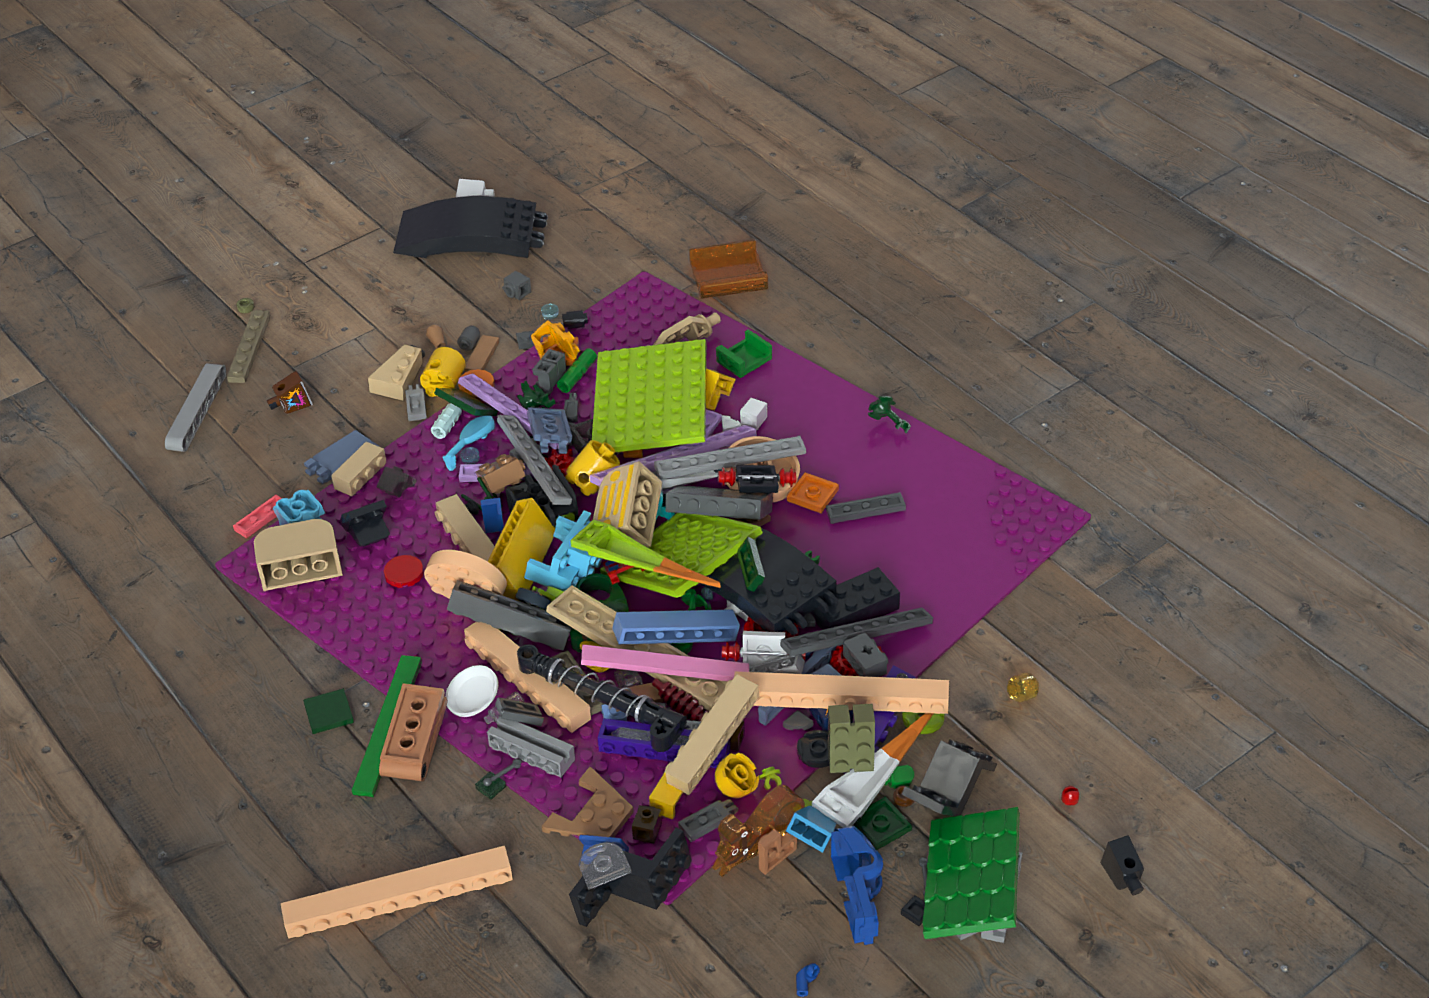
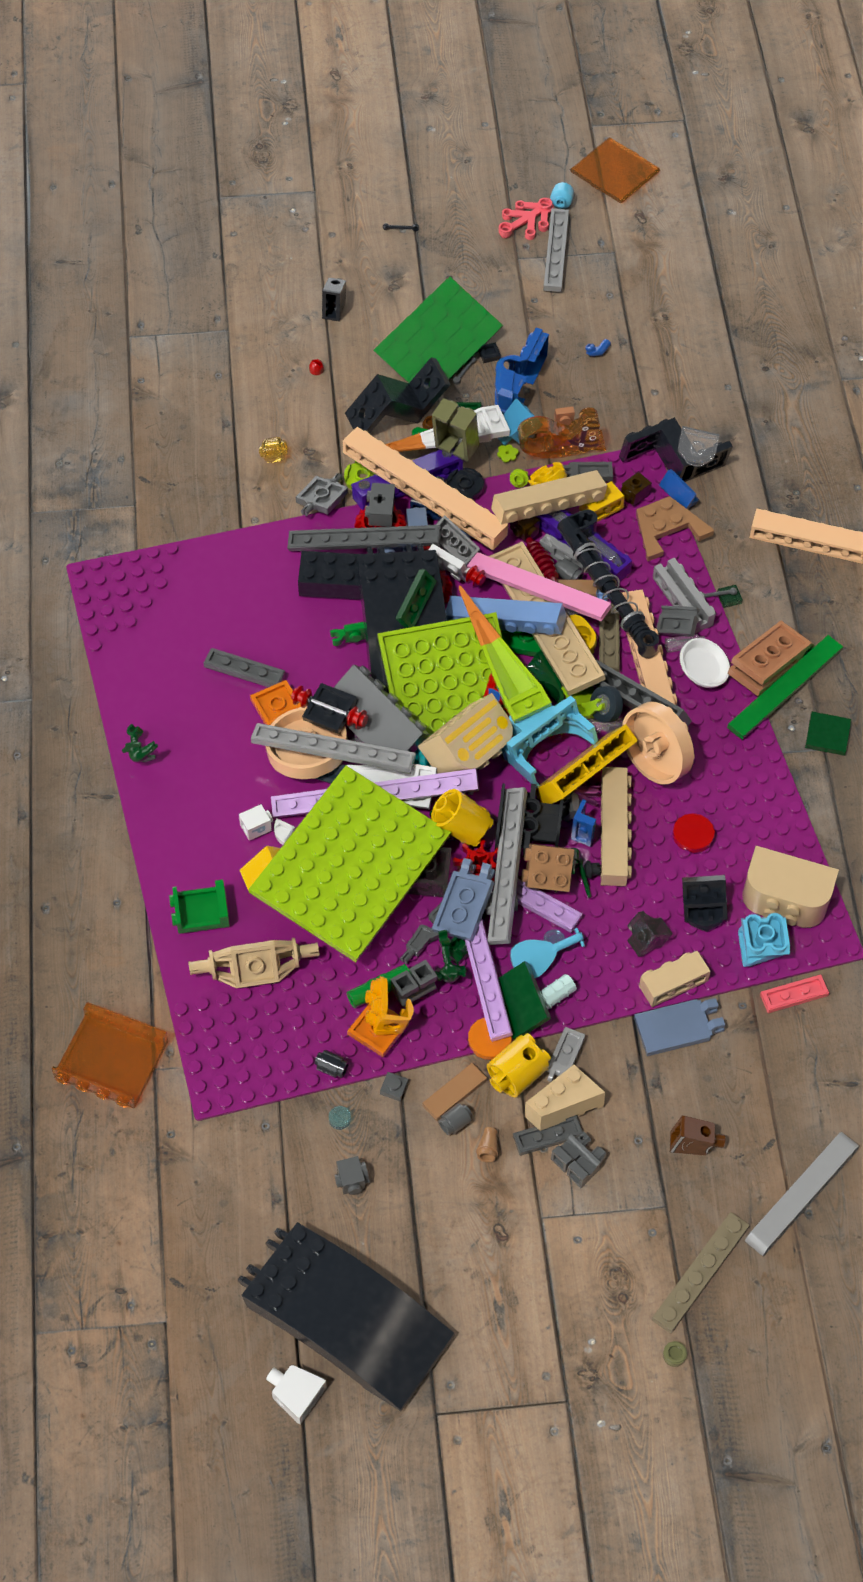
camera: 150 degrees left, 15 degrees up
none -> dark grey plate [295,473,349,516]
none -> dark grey hips [551,1131,606,1188]

